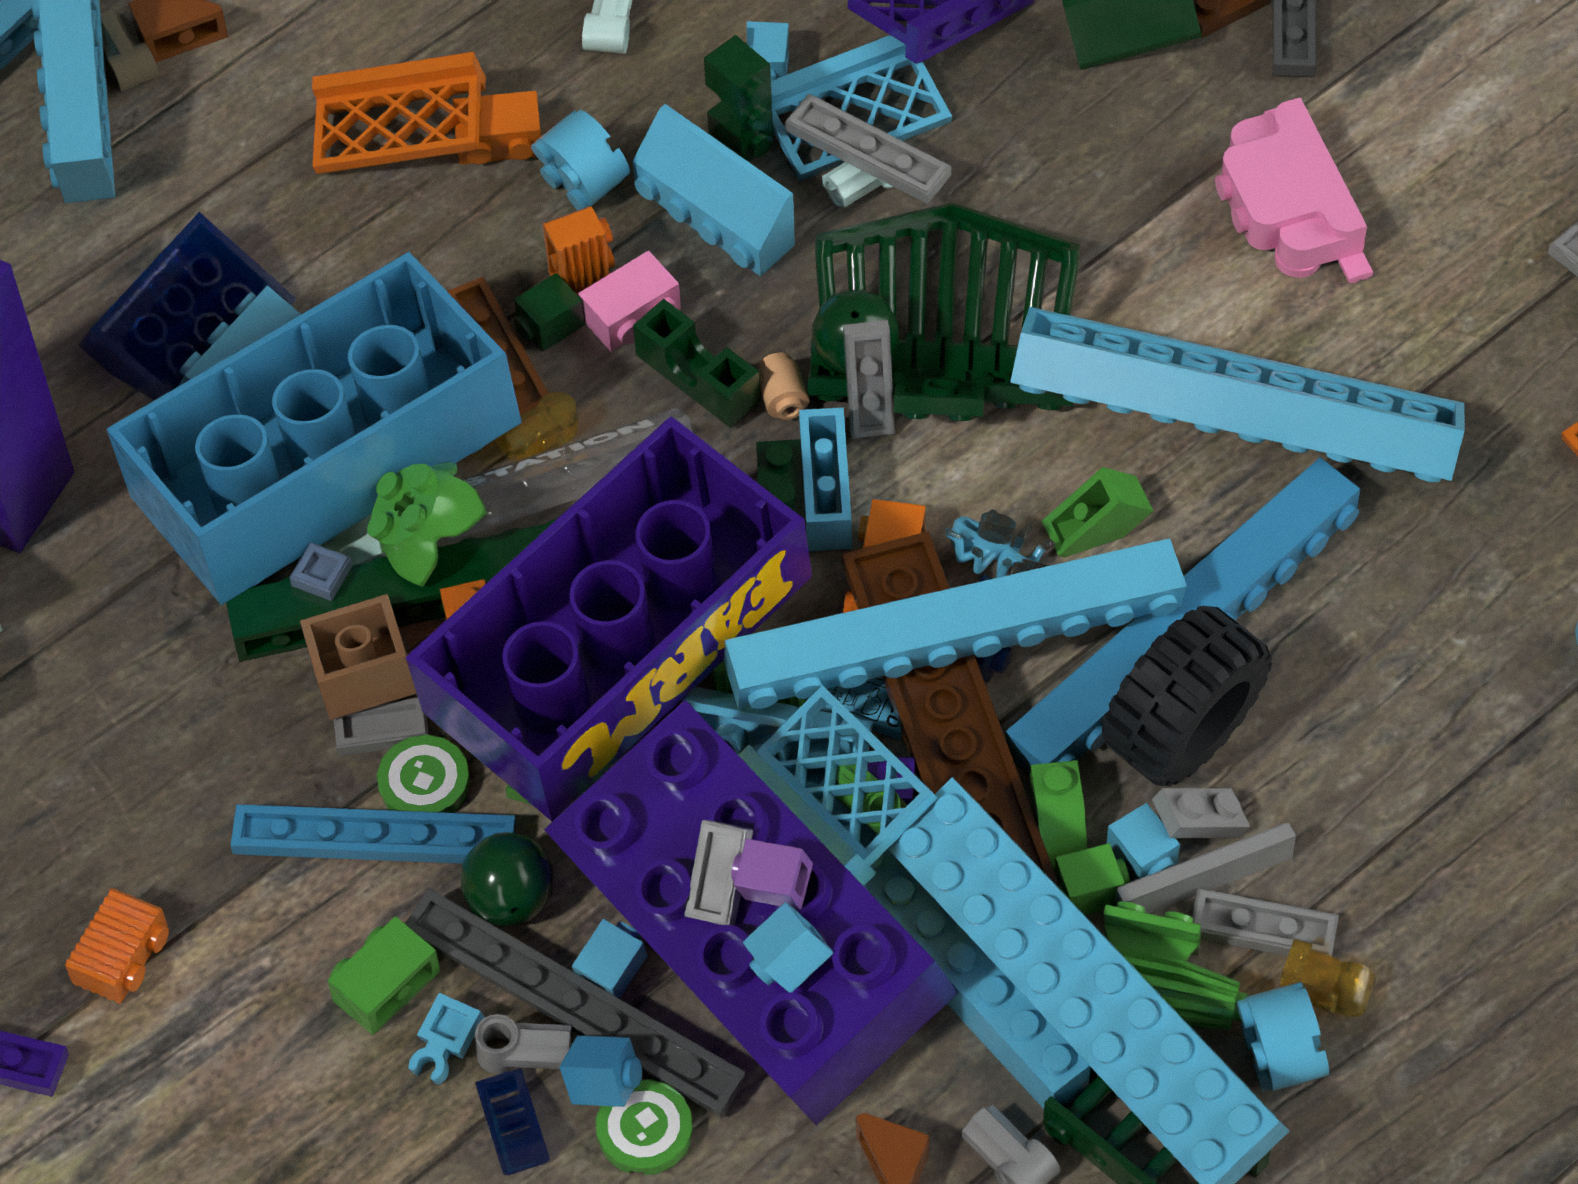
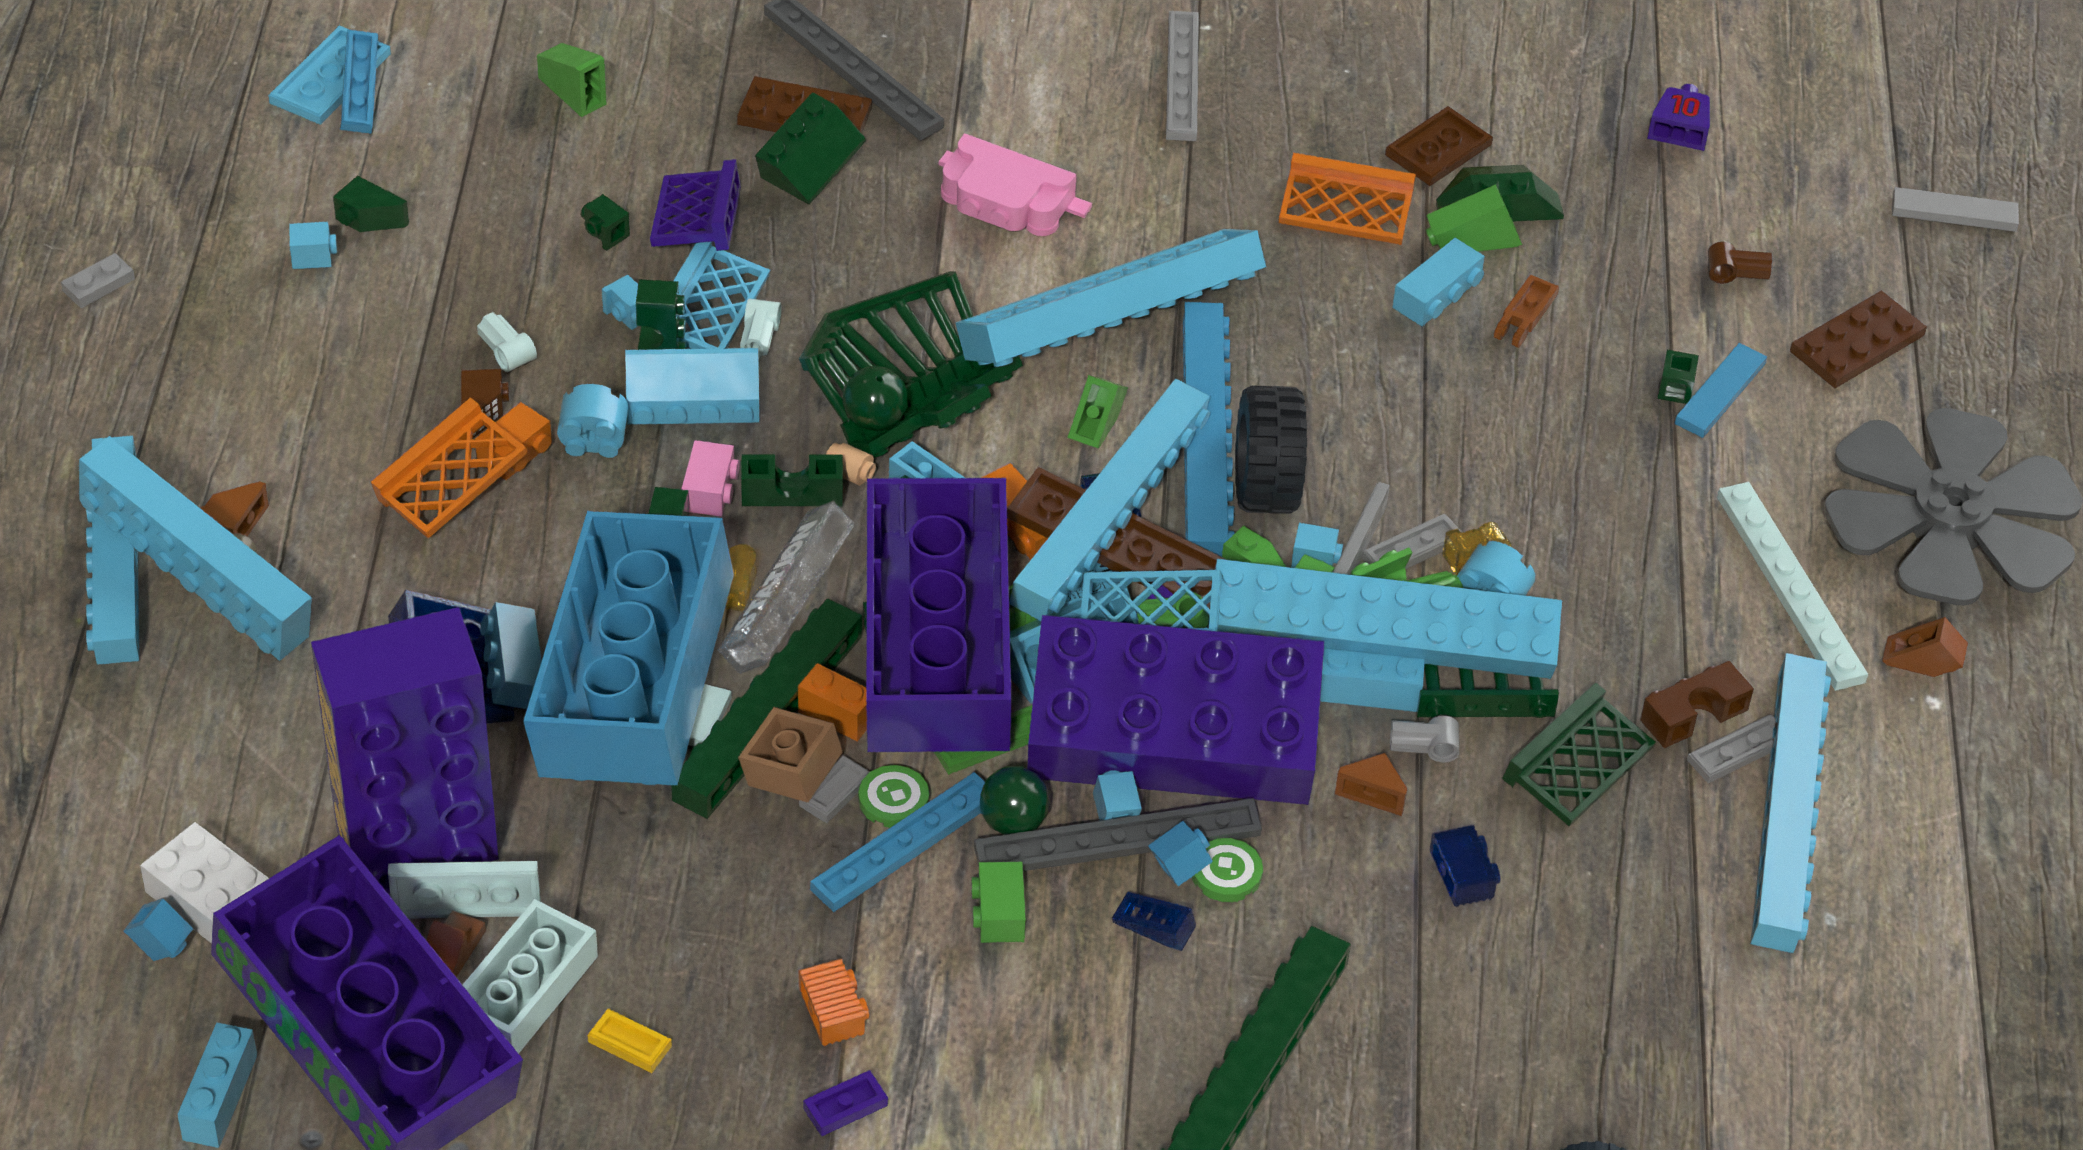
camera: 50 degrees left, 10 degrees down
sand blue tile [290,542,353,601] -> none
bright green brick [367,461,487,587] -> none
medium azure plate [409,993,485,1086] -> none
light grey piece [475,1014,571,1074] -> none
orange brick [542,206,616,295] -> none
light grey tile [685,820,753,926] -> none
medium lavender brick [731,839,813,910] -> none
medium azure brick [743,902,833,992] -> none
light grey tile [785,93,951,204] -> none
light grey tile [843,320,895,439] -> none
animal [944,509,1056,578] -> none
light grey plate [1152,788,1250,838] -> none
none -> reddish brown slope [461,369,509,439]

